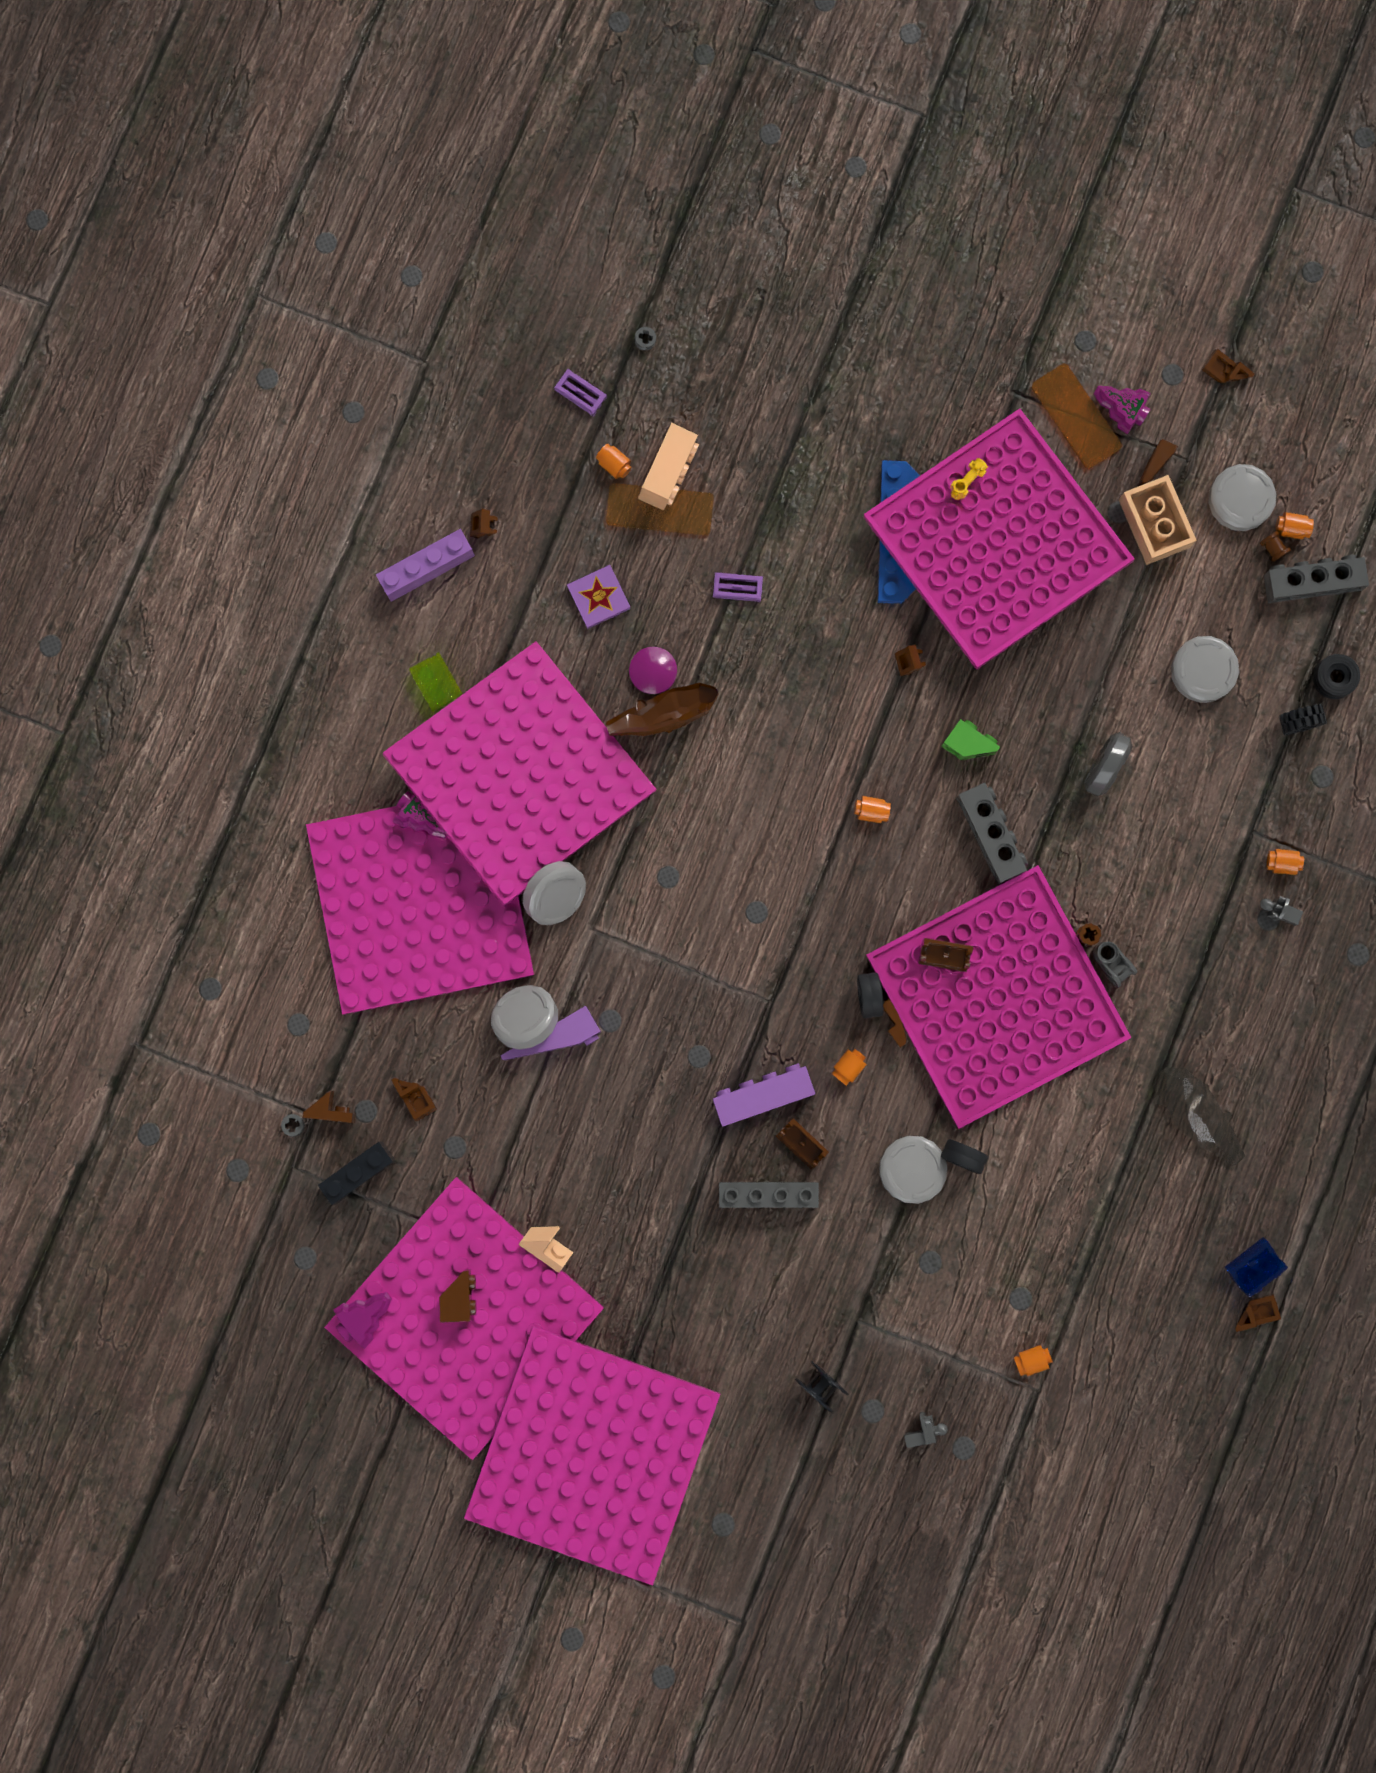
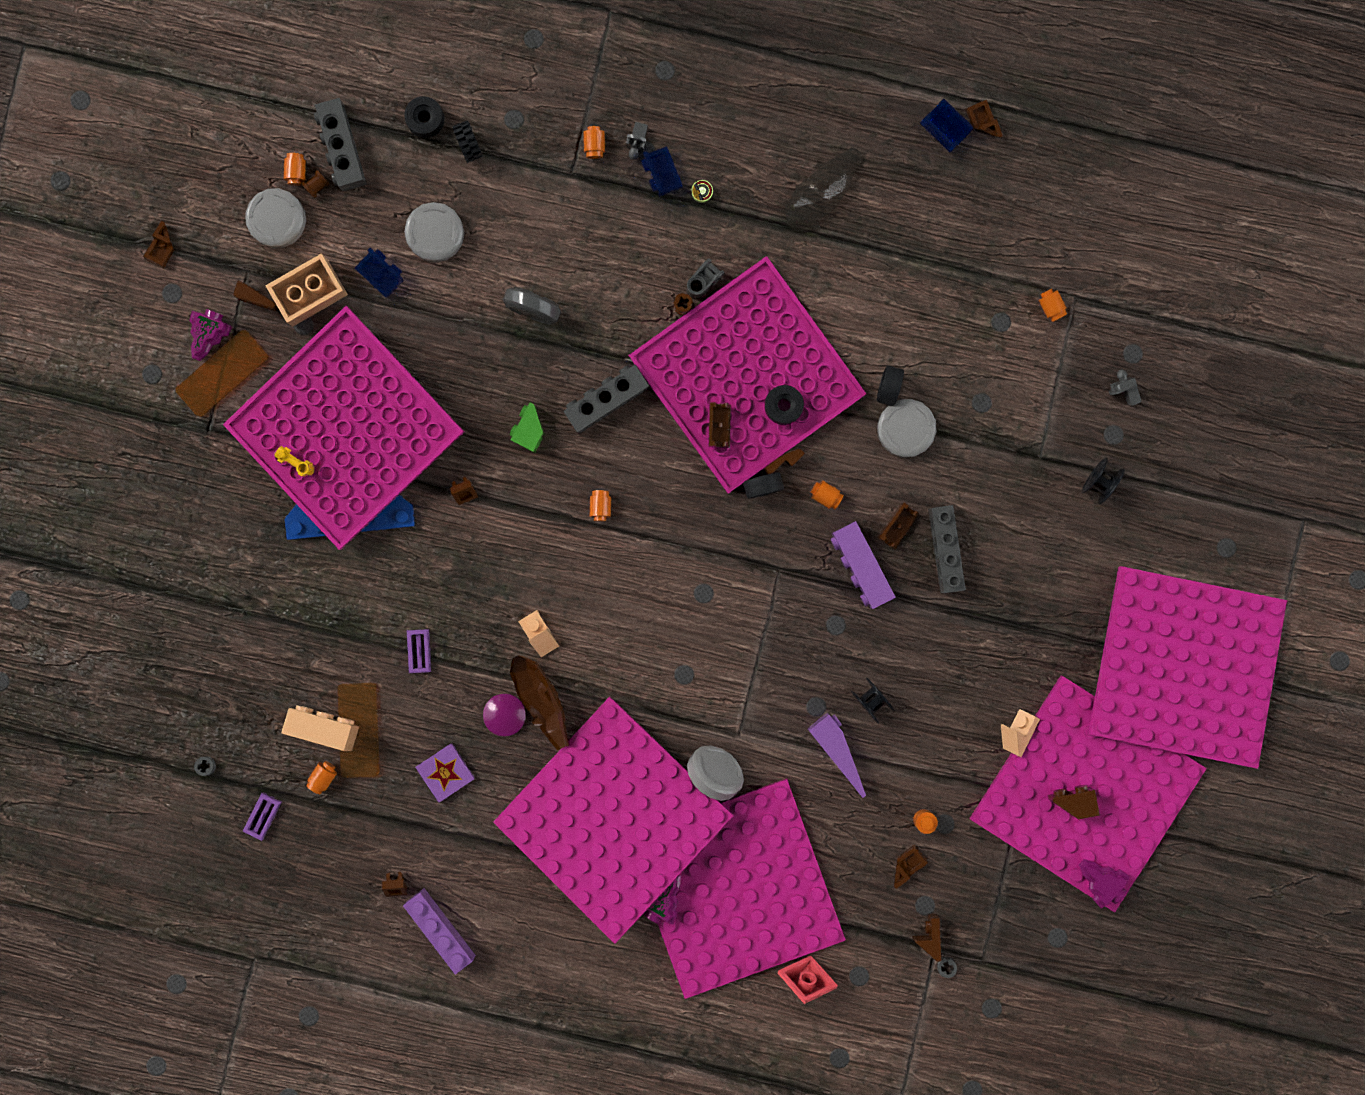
camera: 100 degrees left, 5 degrees up
black arch [318,1141,396,1205] -> none
clear neon green plate [409,652,462,712] -> none
light grey piece [491,985,558,1050] -> none
none -> clear blue bracket [354,248,404,299]
none -> light nougat slope [518,610,559,657]
none -> clear blue bracket [641,146,683,197]
none -> tile [692,180,713,203]
none -> black tyre [764,385,804,425]
none -> coral slope [778,956,838,1004]
none -> black piece [851,678,895,724]
none -> orange brick [913,809,938,834]

